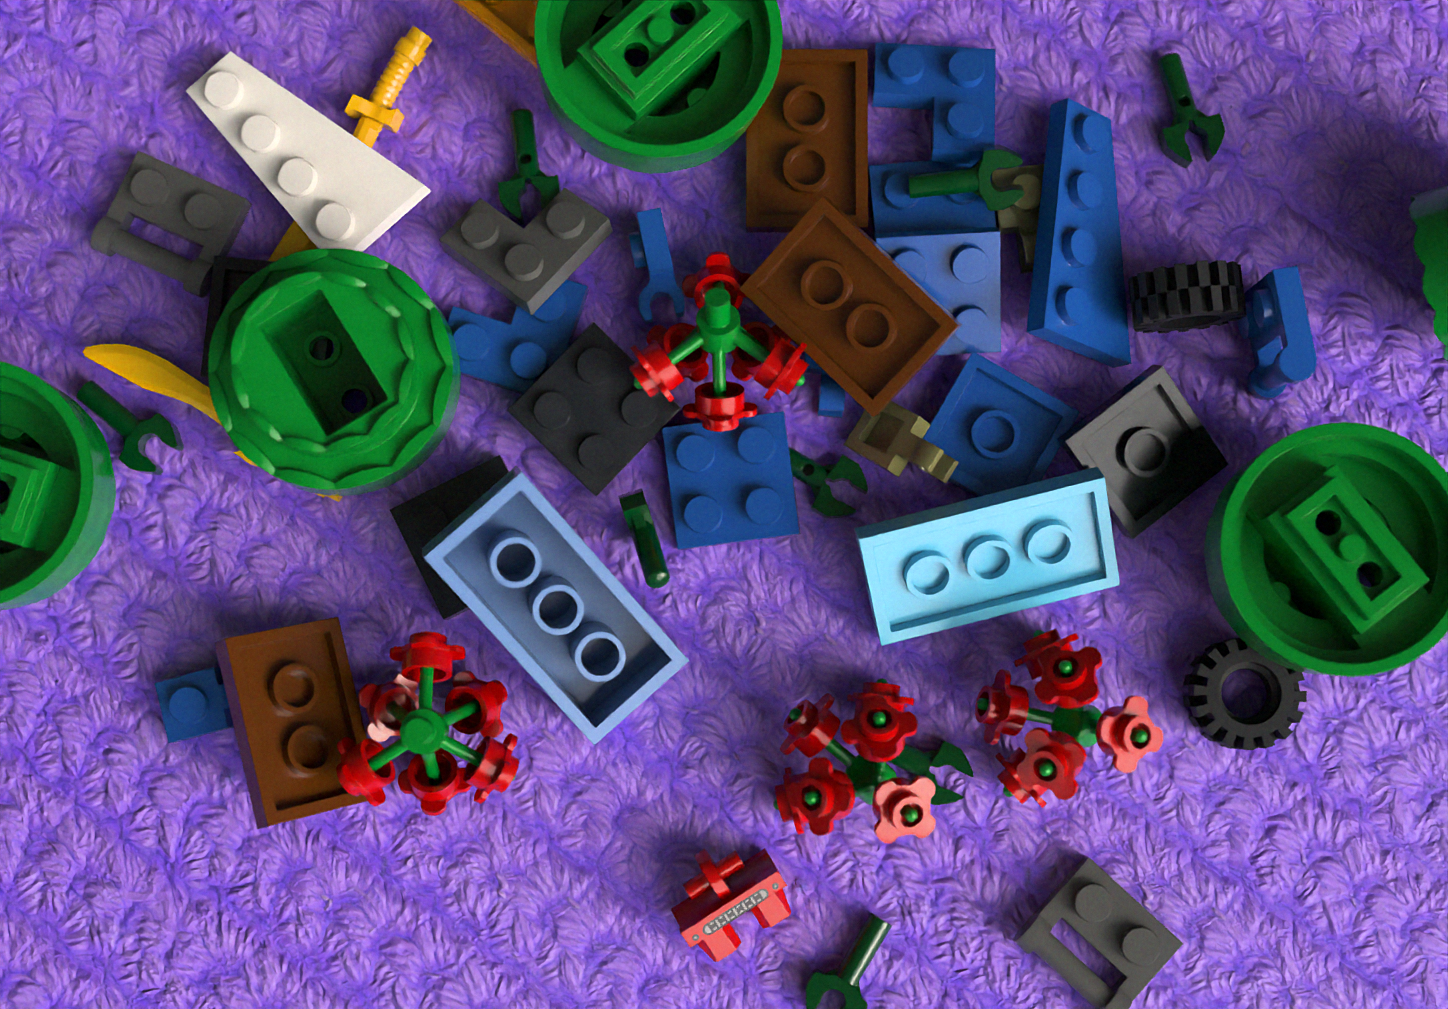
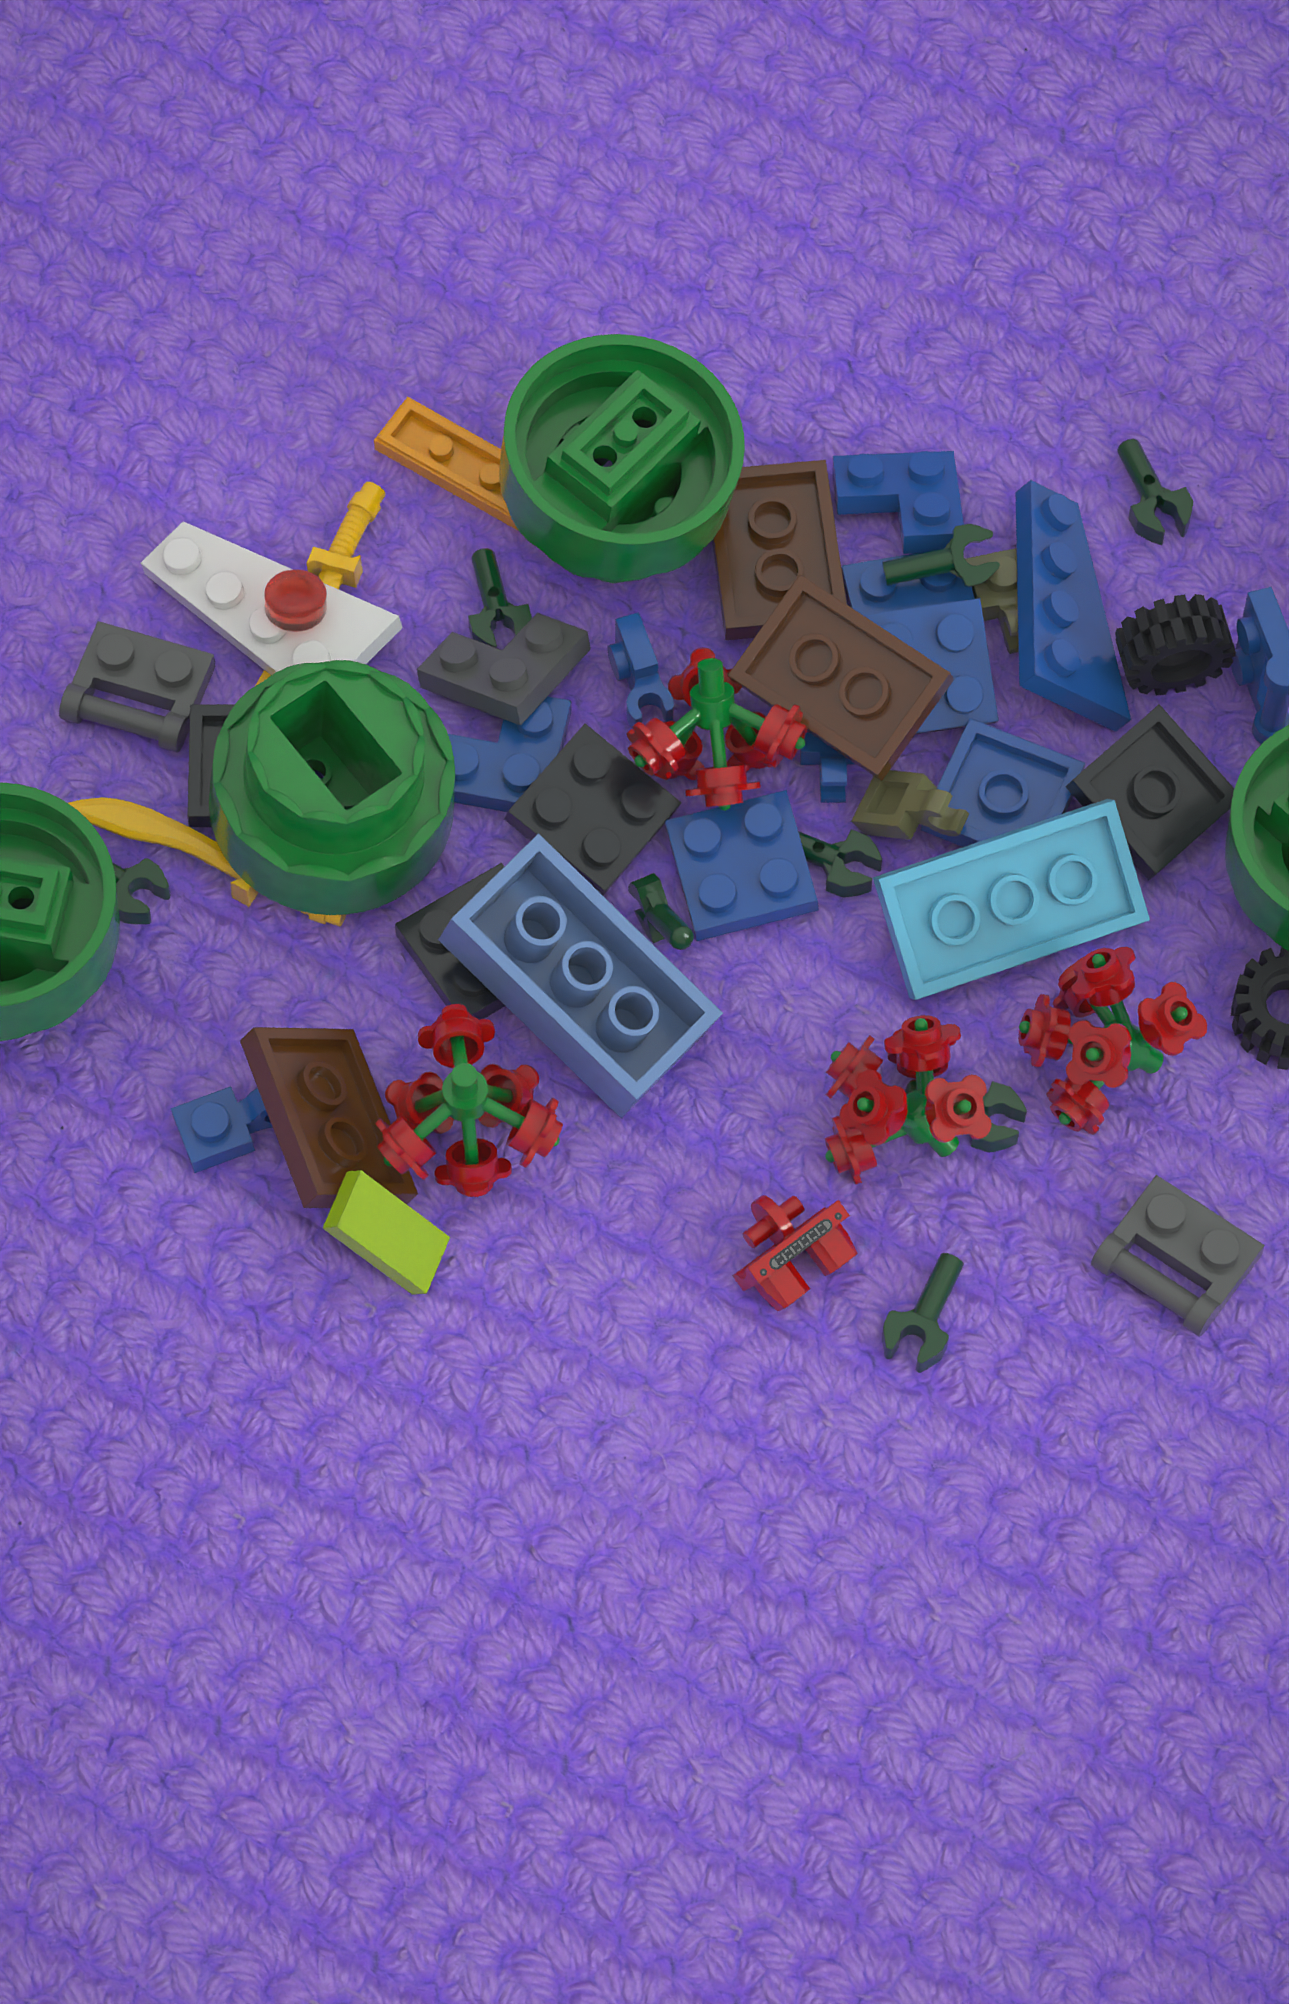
camera: 10 degrees left, 20 degrees down
none -> clear red tile [264,569,327,632]
none -> lime tile [323,1170,450,1295]

